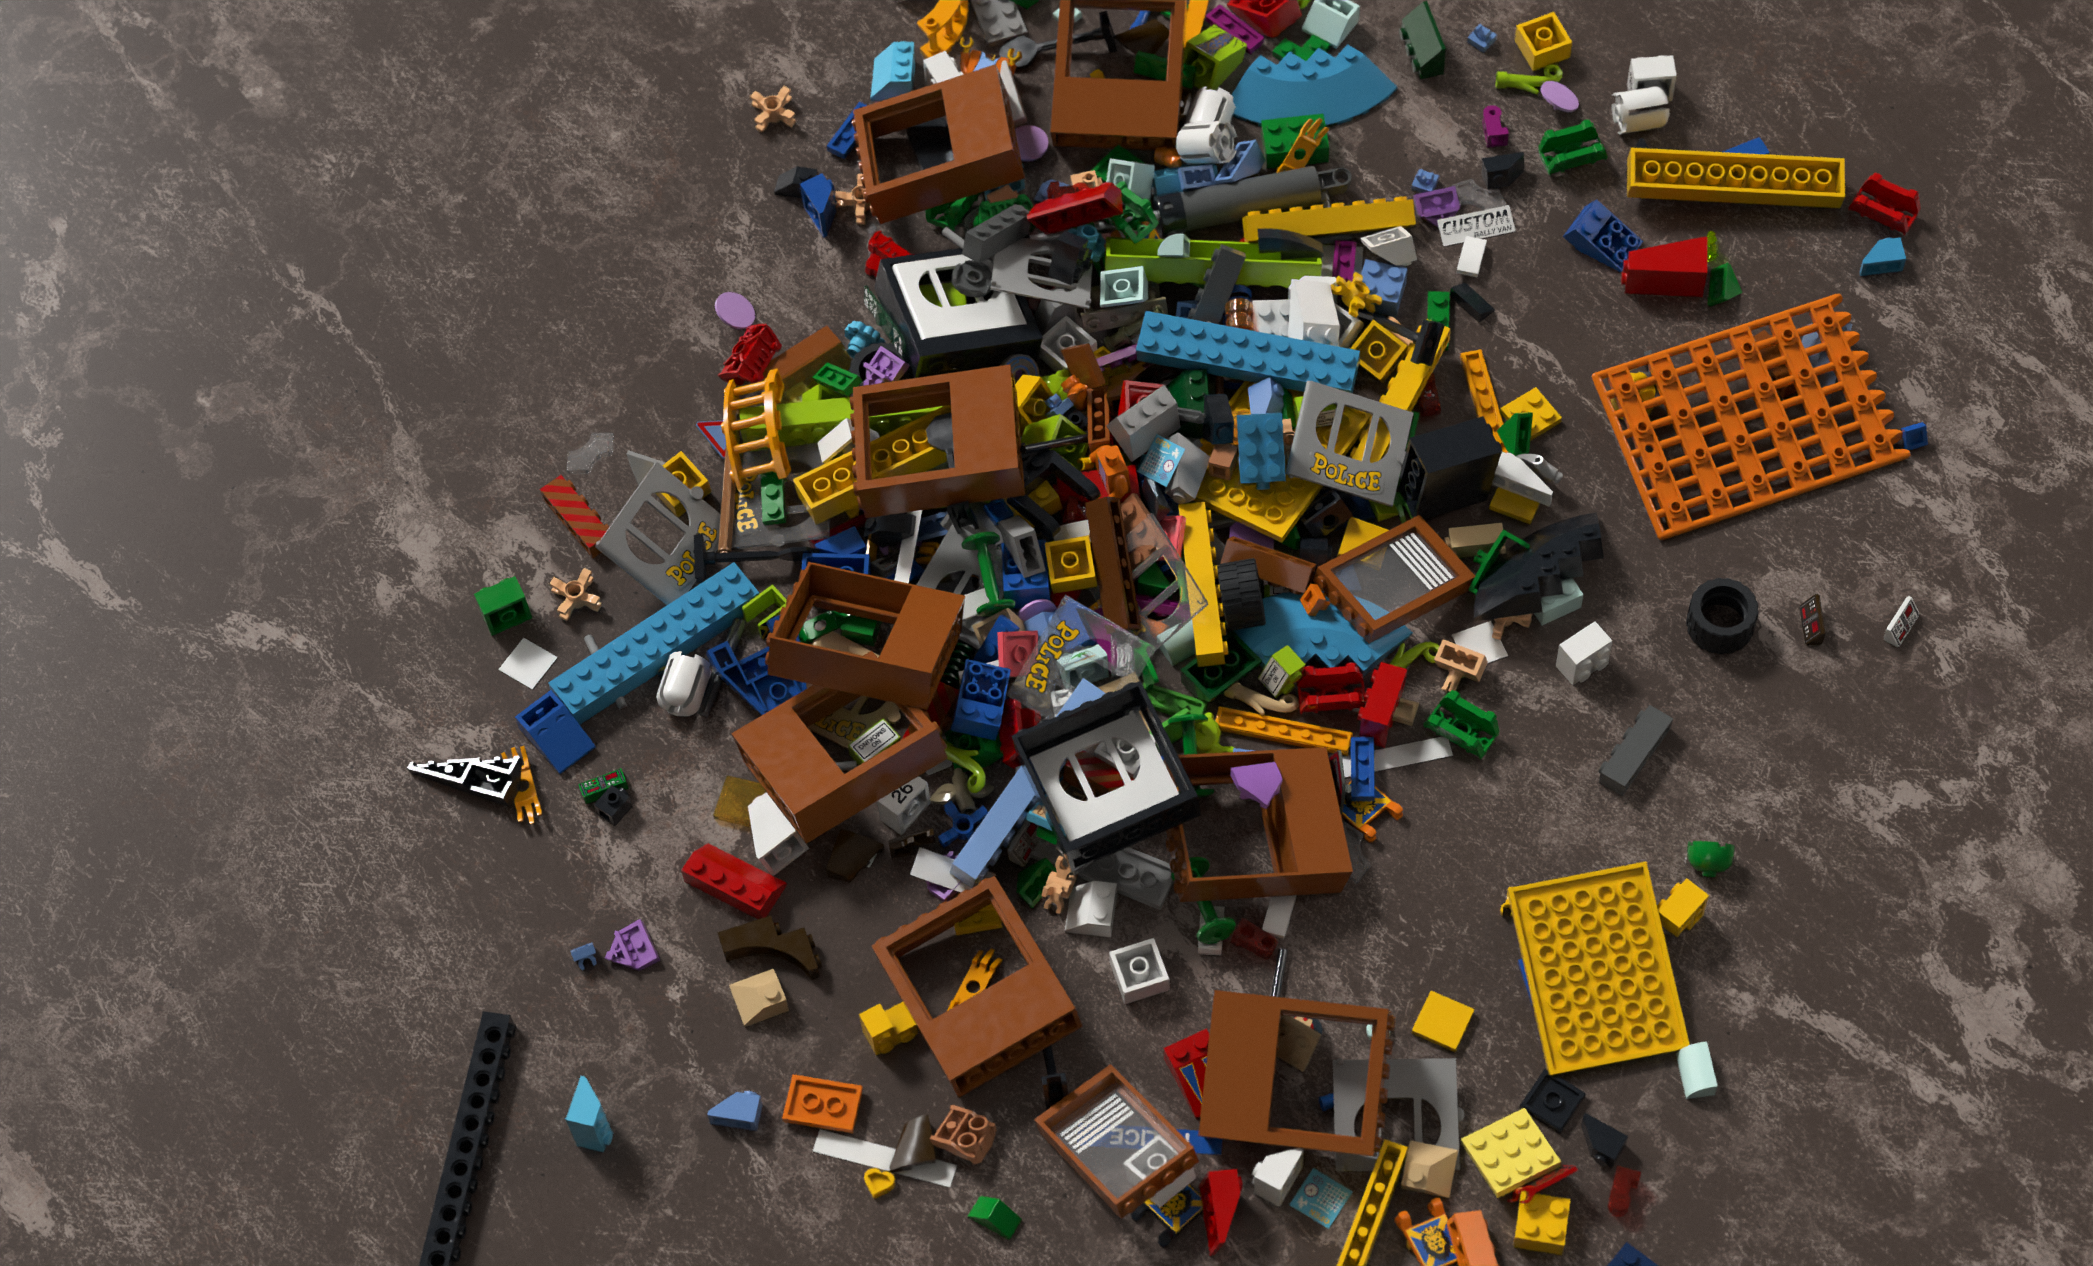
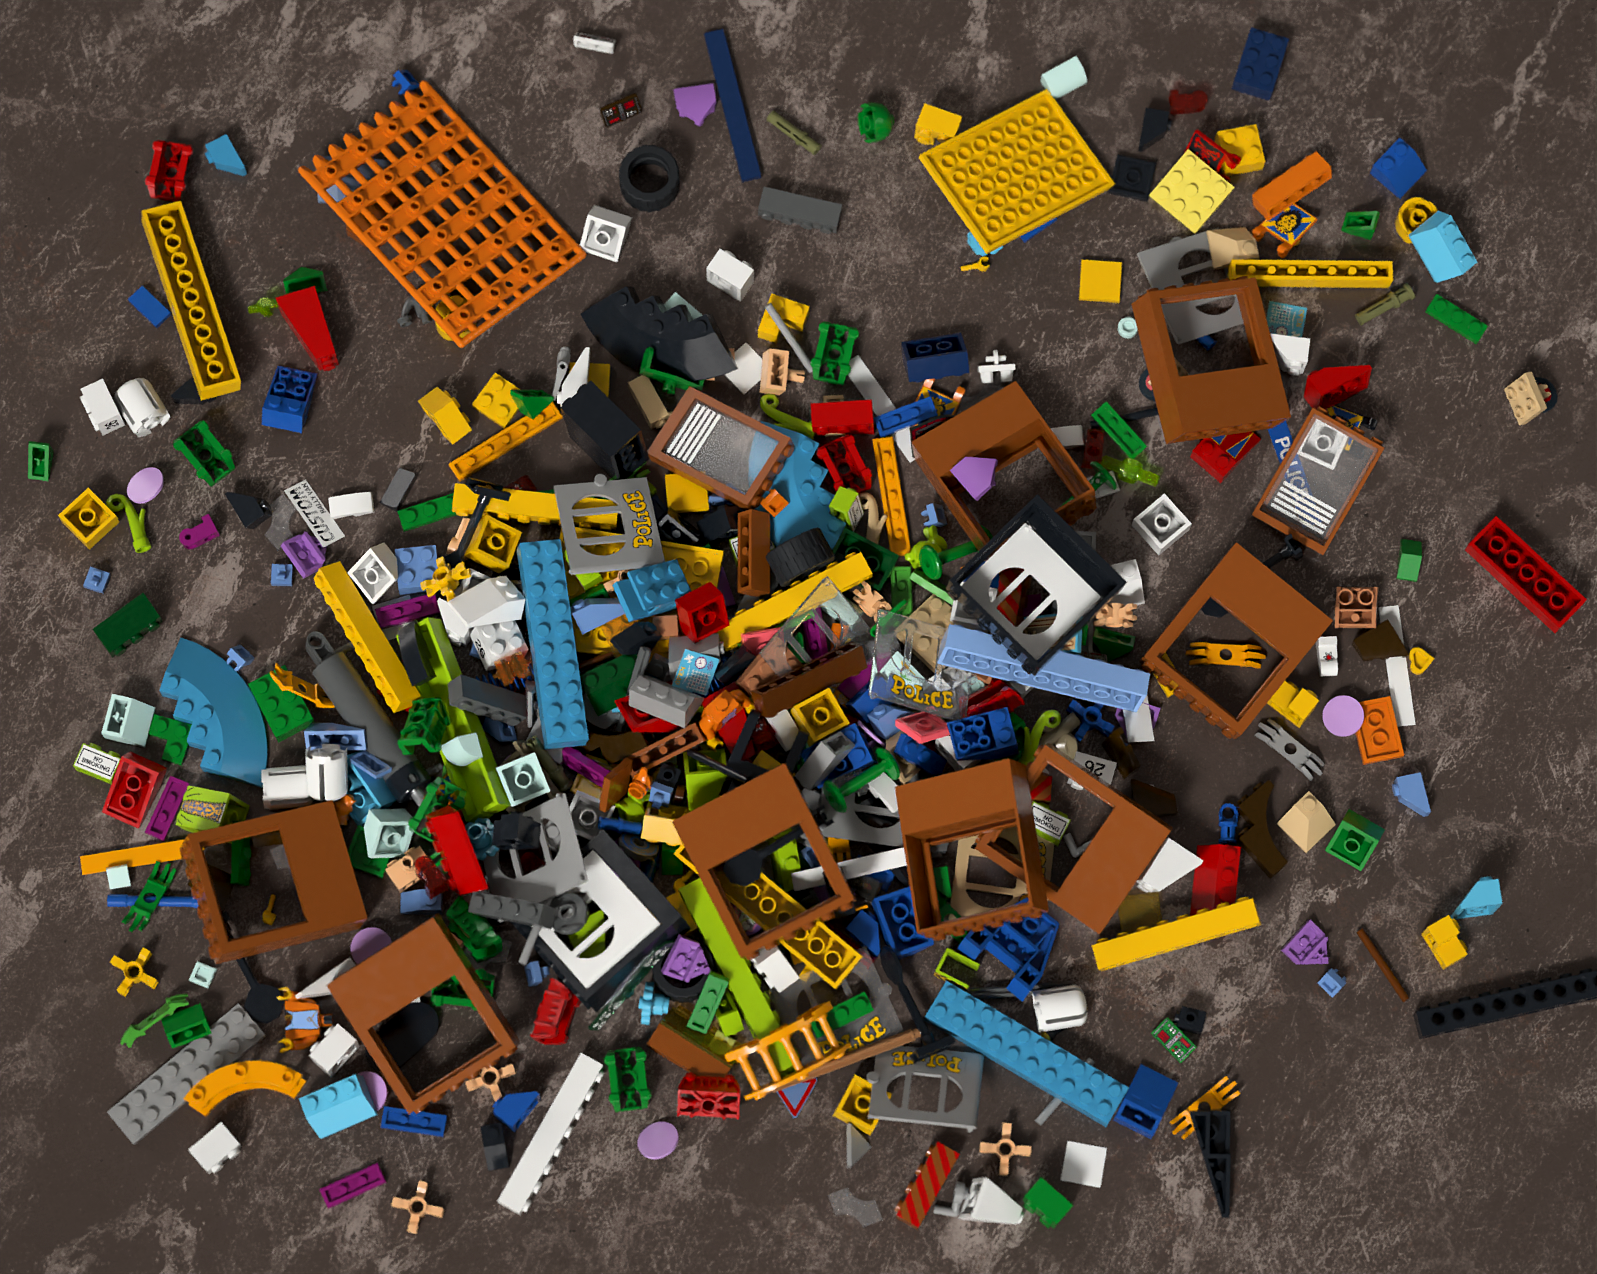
camera: 120 degrees left, 15 degrees up
none -> green slope [28,441,54,481]
none -> medium blue tile [226,645,255,671]
none -> magenta tile [319,1163,387,1209]
none -> green piece [397,698,452,755]
none -> yellow brick [418,387,472,445]
none -> white brick [498,1053,605,1216]
none -> white slope [580,205,632,262]
none -> blue pin [598,816,642,835]
none -> green piece [604,1047,651,1112]
none -> medium lavender slope [674,83,716,126]
none -> red brick [675,582,730,644]
none -> dark blue tile [704,29,761,182]
none -> yellow brick [758,293,810,344]
none -> light grey bar [765,303,813,373]
none -> olive pin [766,110,821,155]
none -> light nougat pin [852,581,893,623]
none -> dark blue brick [901,333,969,383]
none -> light grey plate [933,1181,968,1217]
none -> white slope [958,1177,1024,1224]
none -> white hips [977,350,1015,383]
none -> green plate [1090,401,1147,460]
none -> yellow brick [1092,897,1262,972]
none -> clear neon green axle [1101,455,1160,486]
none -> blue connector [1218,803,1238,845]
none -> light grey piece [1255,719,1325,781]
none -> white leg [1316,636,1338,676]
none -> lavender piece [1323,695,1364,737]
none -> green slope [1325,809,1385,871]
none -> reddish brown bar [1356,928,1410,1002]
none -> yellow brick [1421,915,1467,970]

